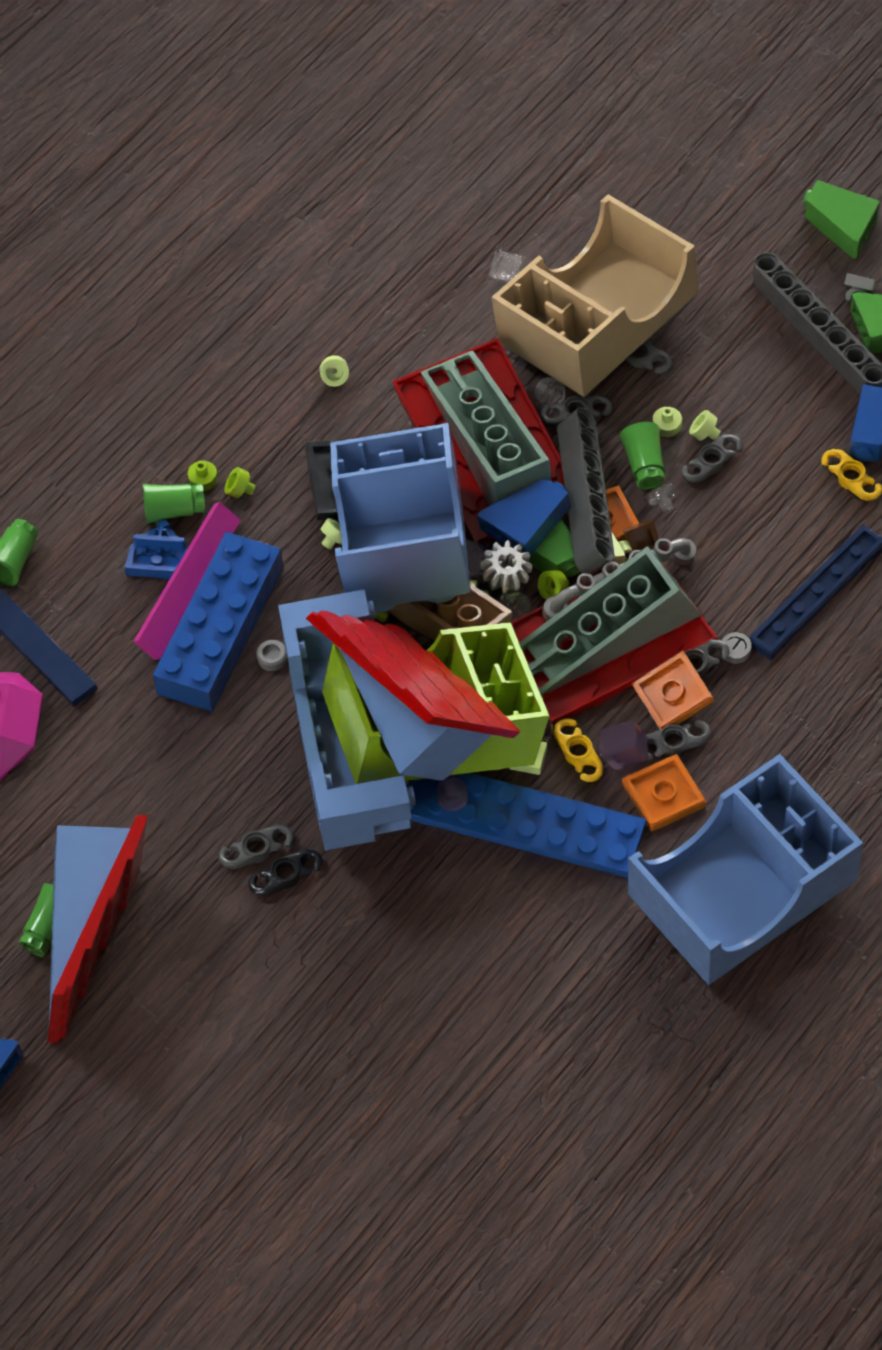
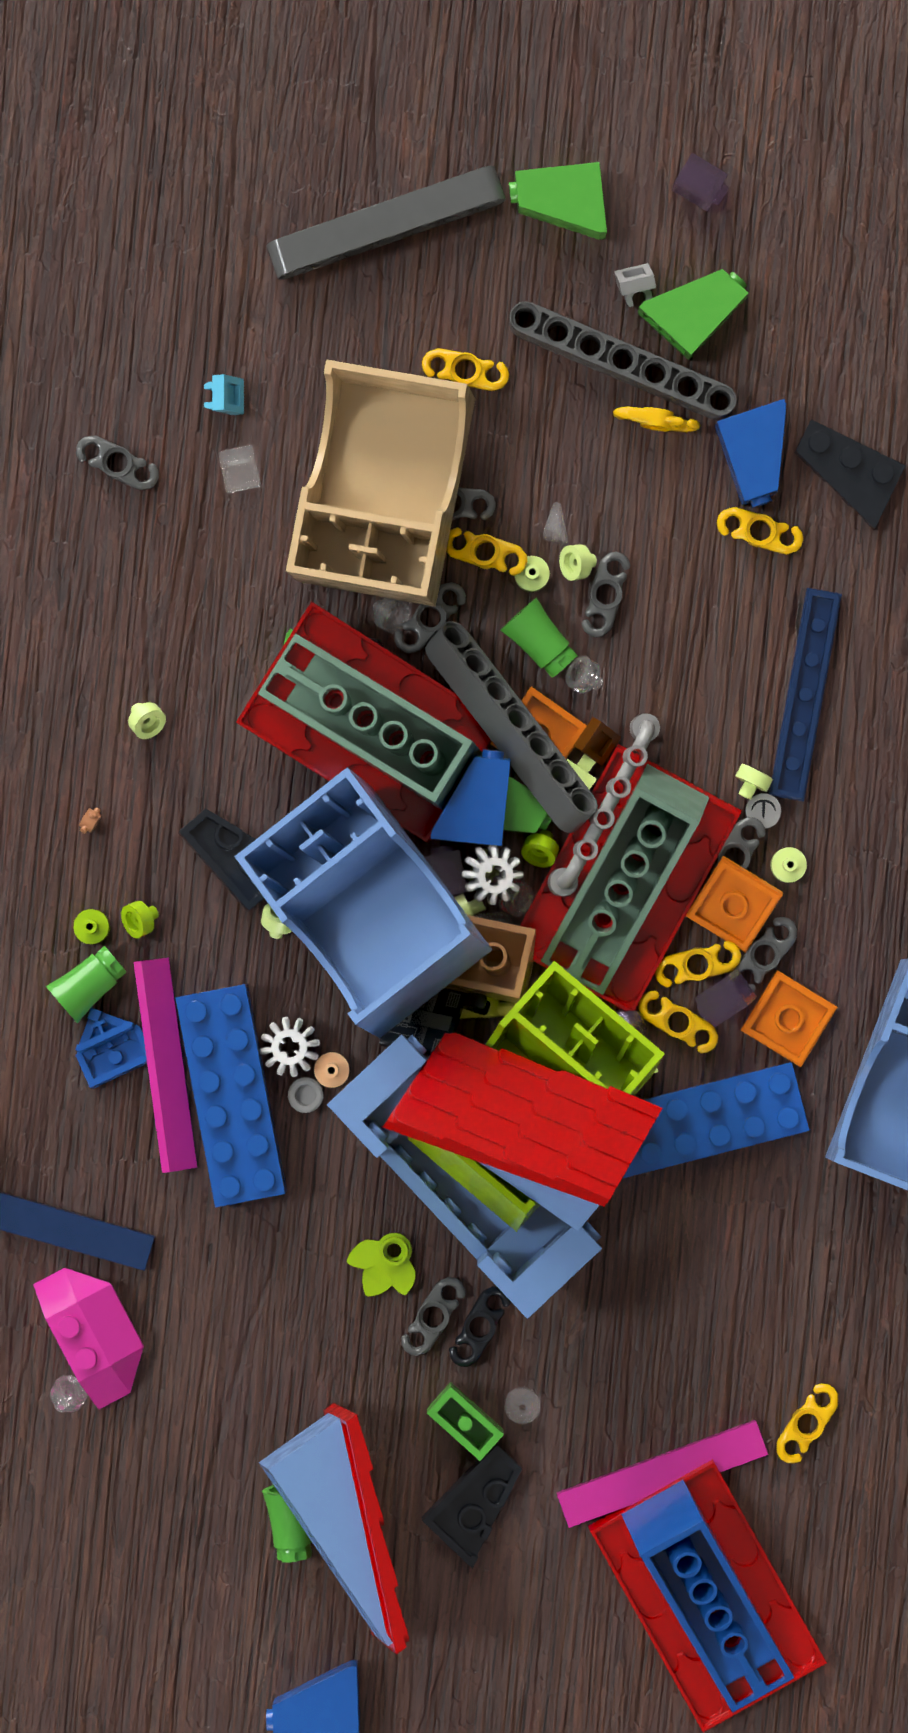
camera: 35 degrees left, 30 degrees up
none -> dark grey piece [76,435,159,490]
none -> nougat piece [79,808,102,834]
none -> medium azure tile [204,374,244,415]
none -> white gear [260,1017,320,1077]
none -> dark grey beam [266,166,506,280]
none -> lime plate [347,1233,416,1297]
none -> black wing [421,1443,522,1569]
none -> yellow piece [422,348,509,391]
none -> bright green brick [427,1382,504,1461]
none -> yellow piece [446,527,528,576]
none -> clear tile [505,1387,540,1424]
none -> clear slope [542,502,568,547]
none -> dark pink tile [556,1420,768,1528]
none -> piece [588,1459,827,1732]
none -> yellow piece [613,406,701,432]
none -> yellow piece [654,941,741,988]
none -> yellowish green tile [735,764,773,800]
none -> yellowish green tile [770,847,807,883]
none -> yellow piece [777,1383,838,1464]

